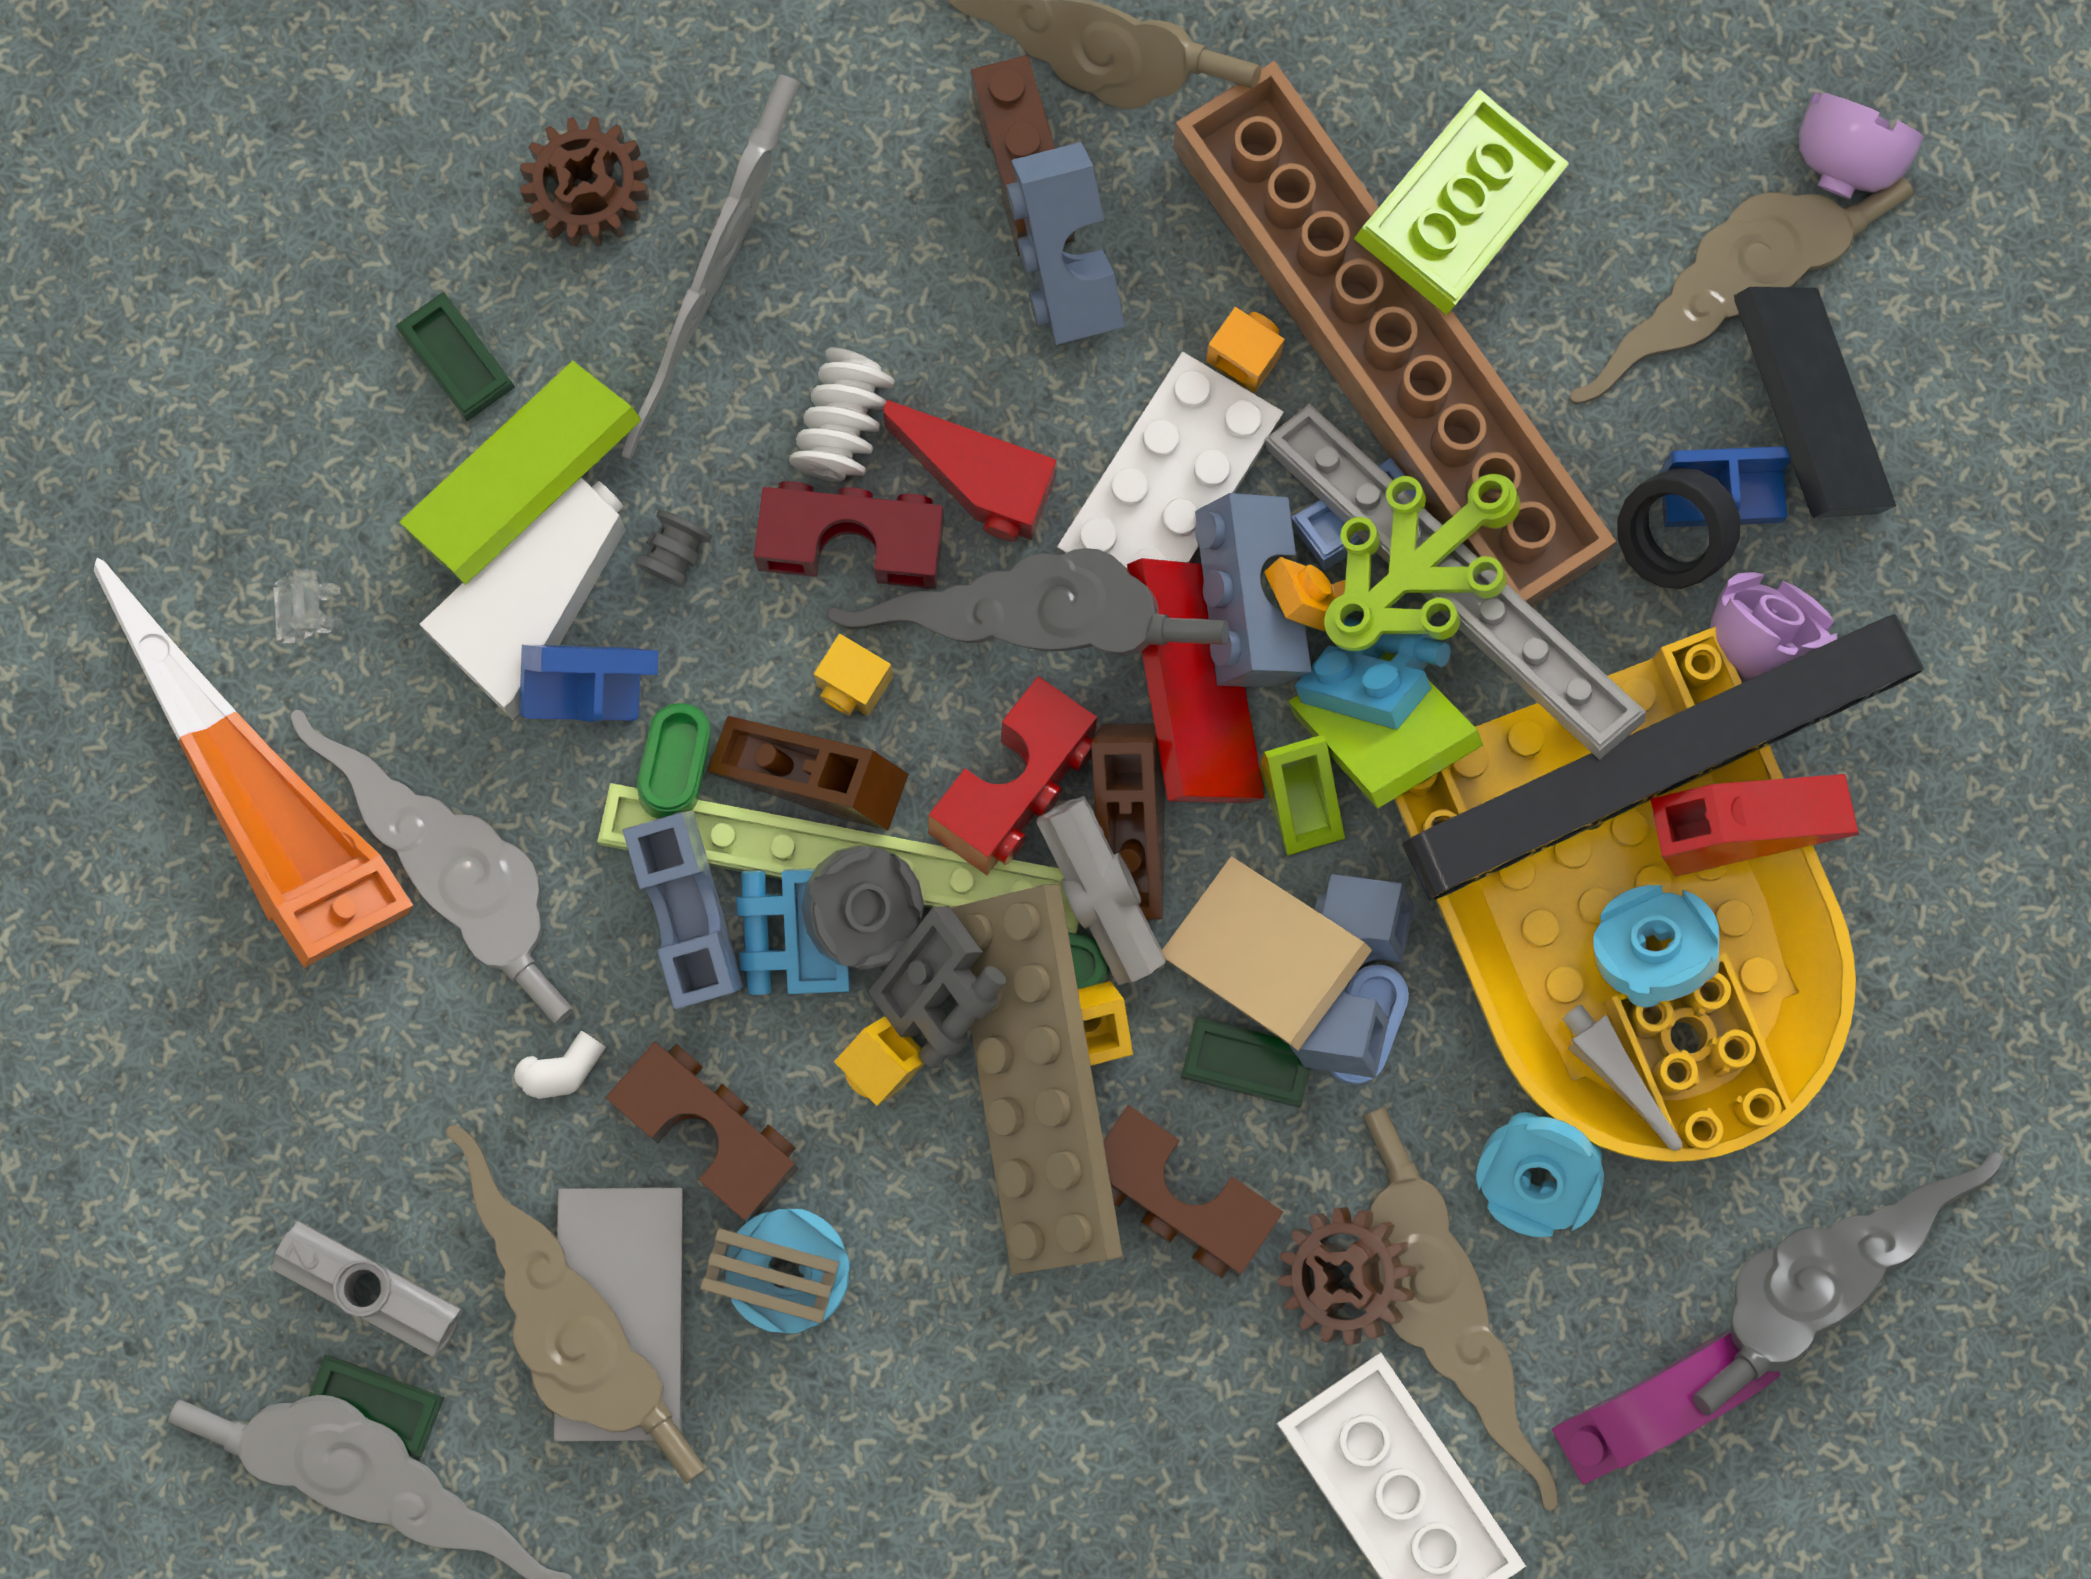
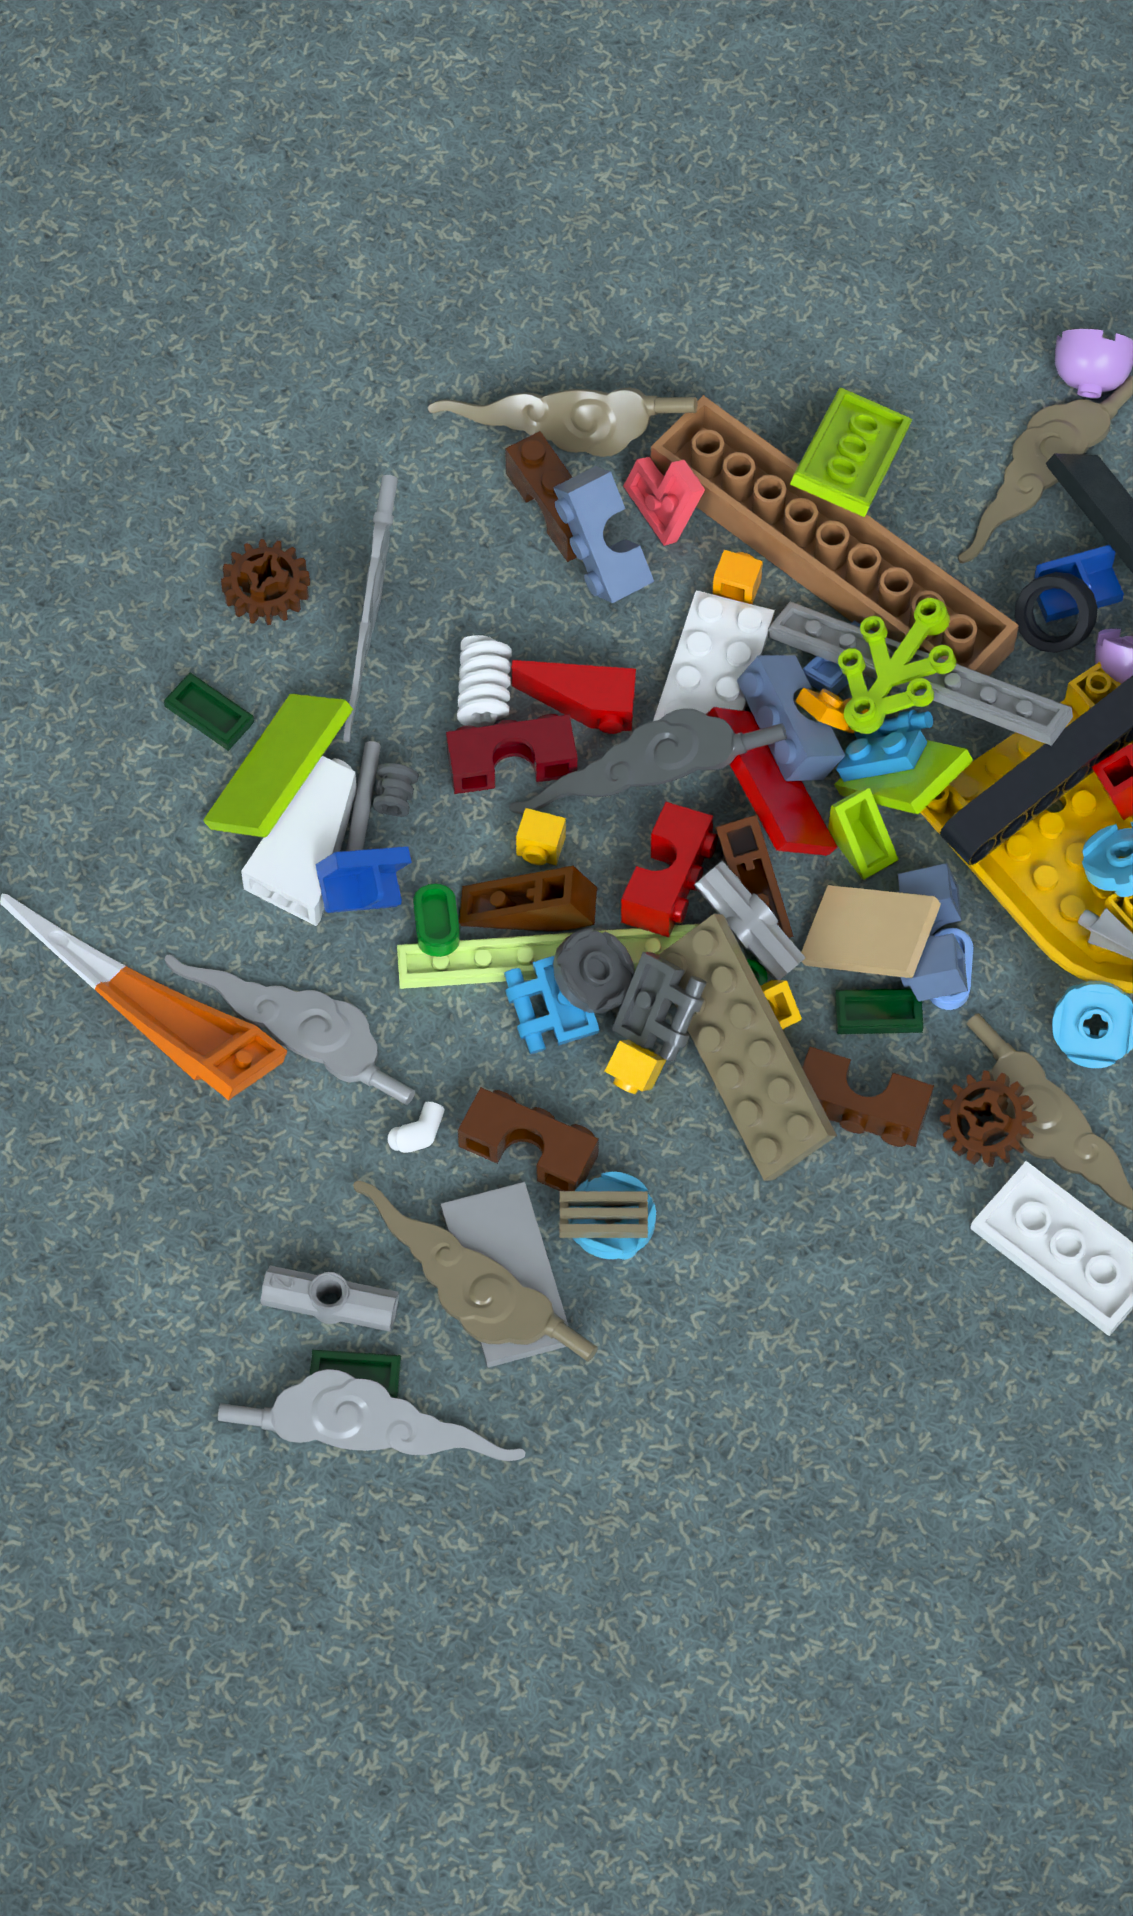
camera: 15 degrees left, 15 degrees down
clear tile [274,569,342,643] -> none
sand blue arch [622,811,744,1010] -> none
none -> light grey bar [346,741,381,851]
none -> coral plate [623,457,705,546]

